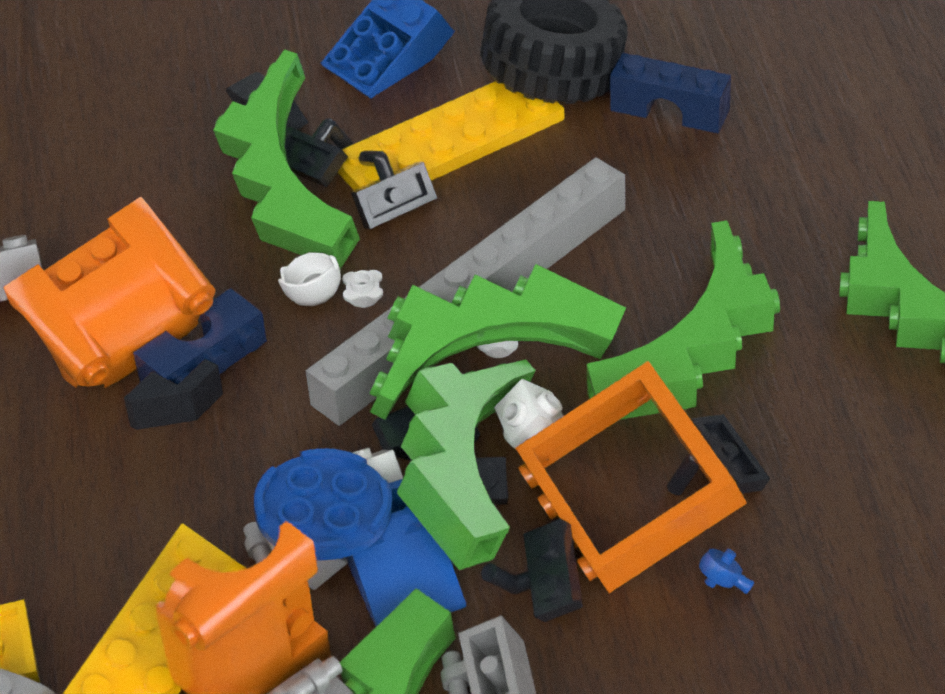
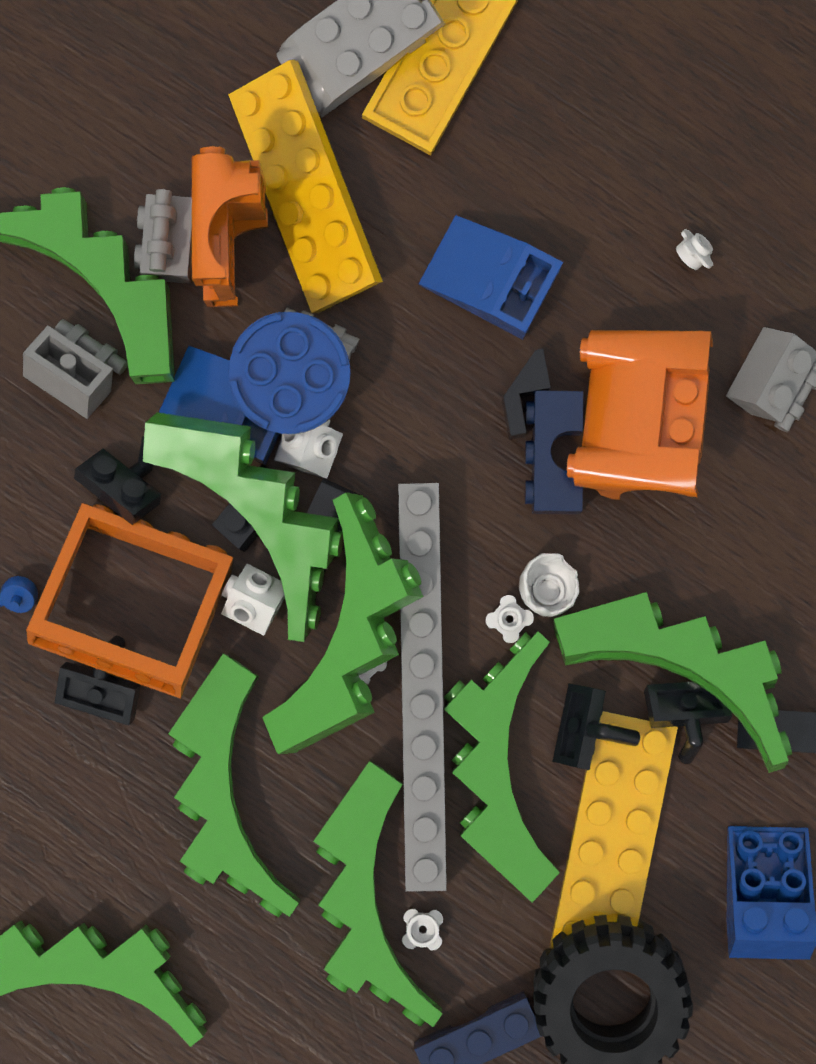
camera: 130 degrees right, 40 degrees up
none -> bright green arch [313,760,443,1027]
none -> white plate [402,909,443,950]
none -> blue slope [418,215,563,340]
none -> bright green arch [443,631,560,903]

